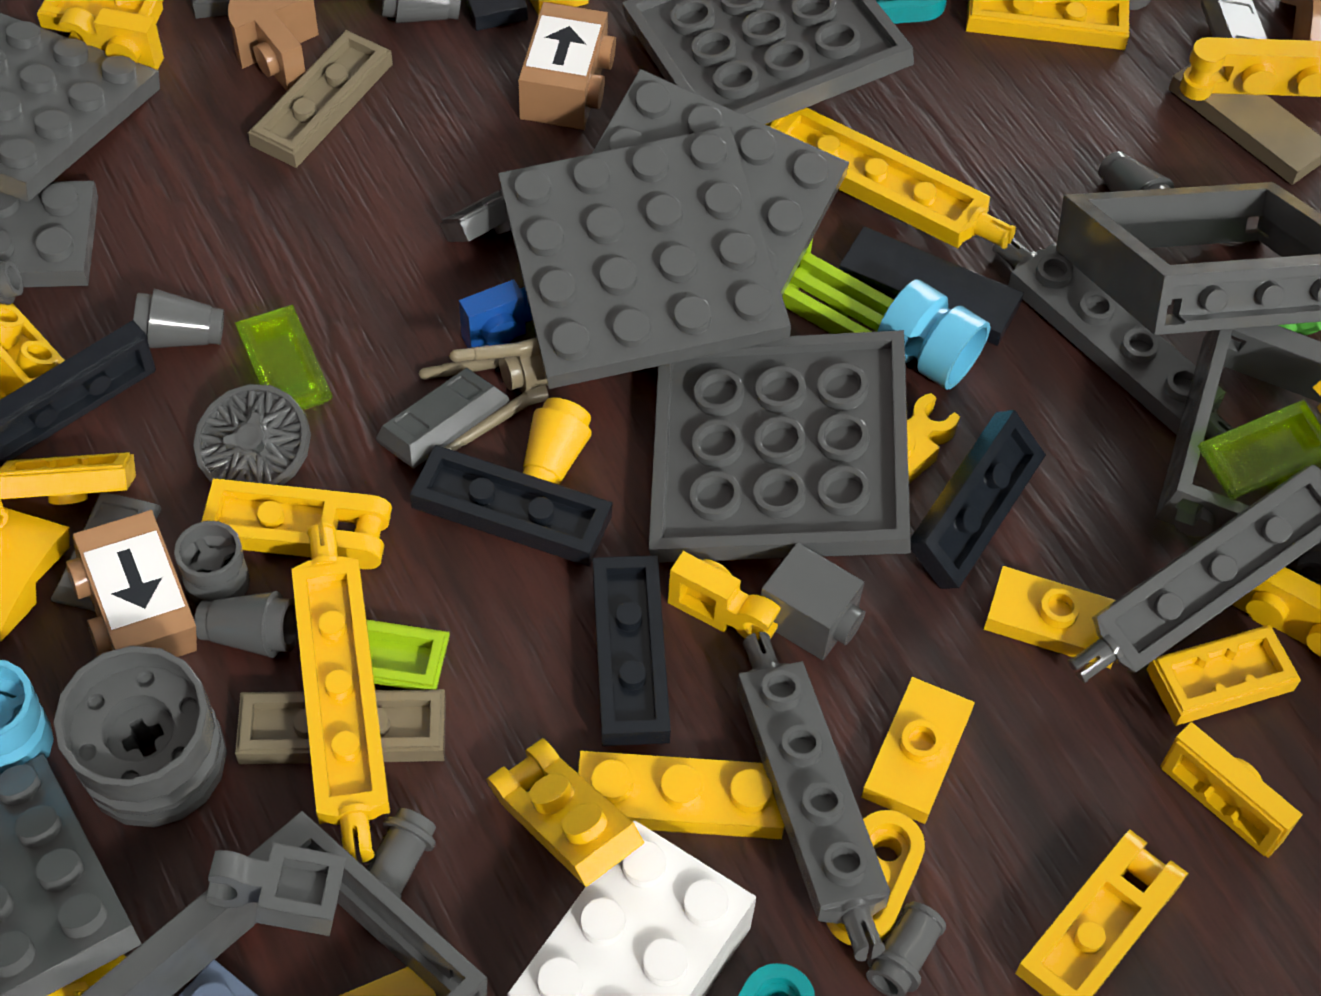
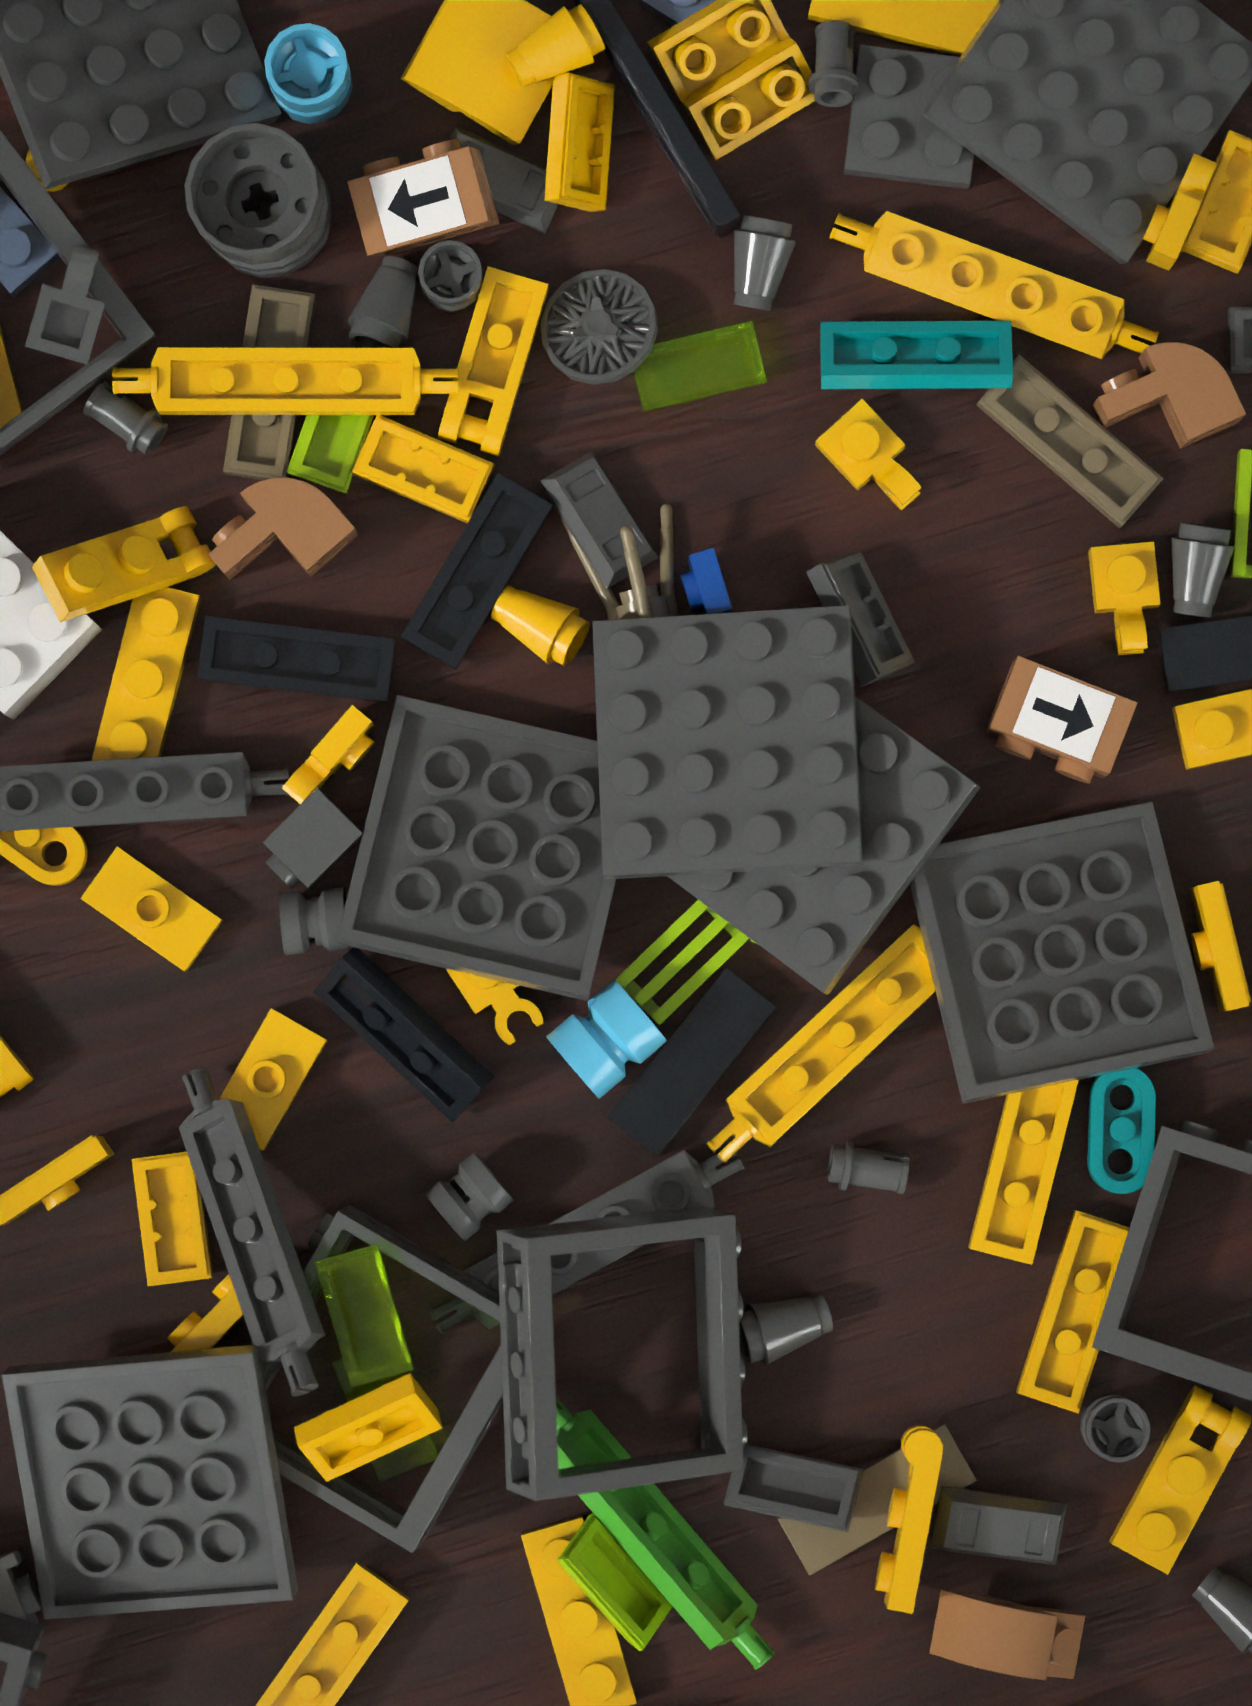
camera: 100 degrees right, 30 degrees up
none -> medium nougat brick [208,477,359,580]
none -> dark grey wheel [279,887,350,955]
none -> yellow plate [352,415,495,523]
none -> dark grey wheel [425,1152,514,1241]
none -> dark grey tile [724,1444,864,1532]
none -> yellow plate [815,399,922,511]
none -> teal plate [820,321,1013,389]
none -> dark grey pin [827,1139,910,1194]
none -> yellow plate [829,211,1159,359]
none -> yellow plate [968,1080,1079,1265]
none -> yellow plate [1088,542,1160,656]

